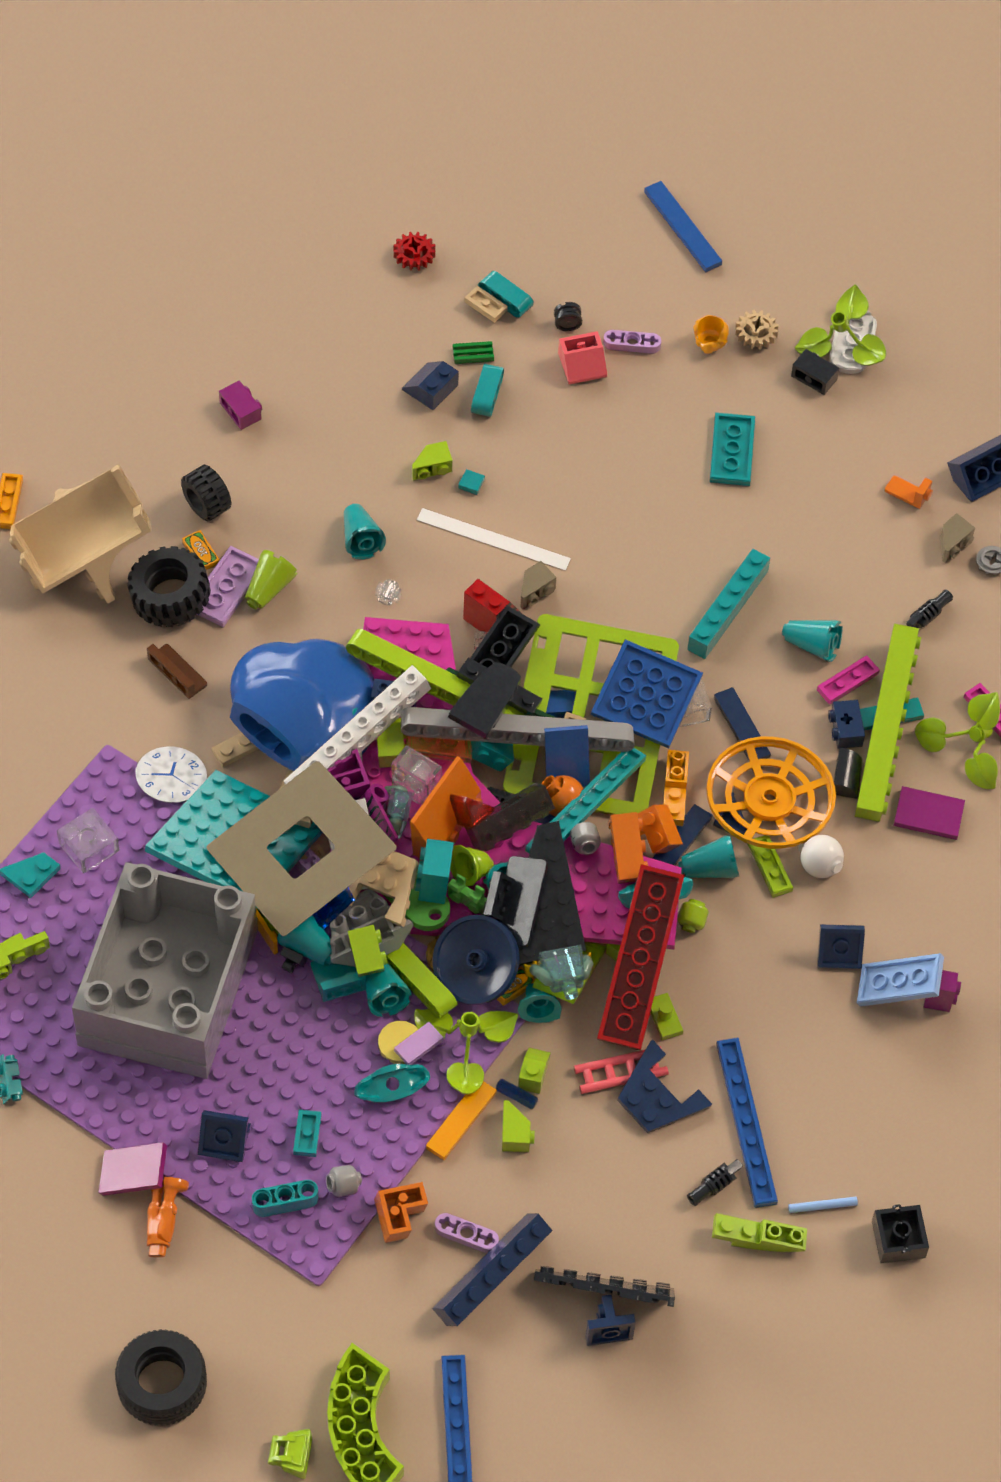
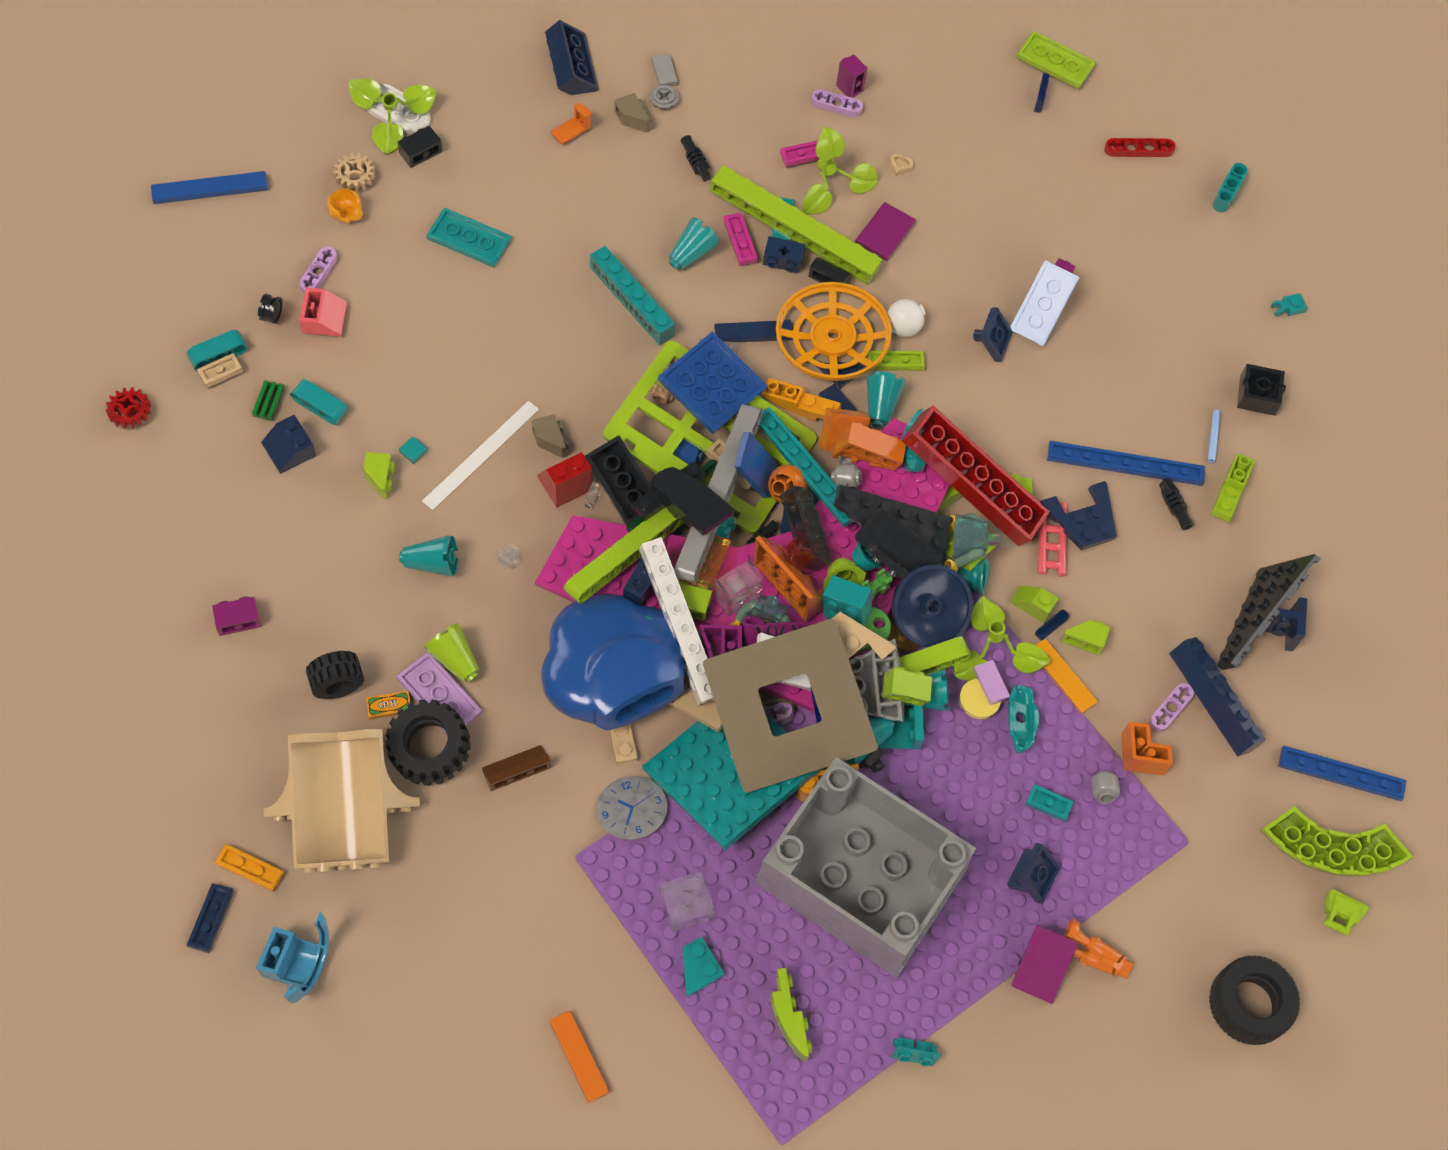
camera: 75 degrees left, 5 degrees up
teal beam [252,1180,318,1217] -> none

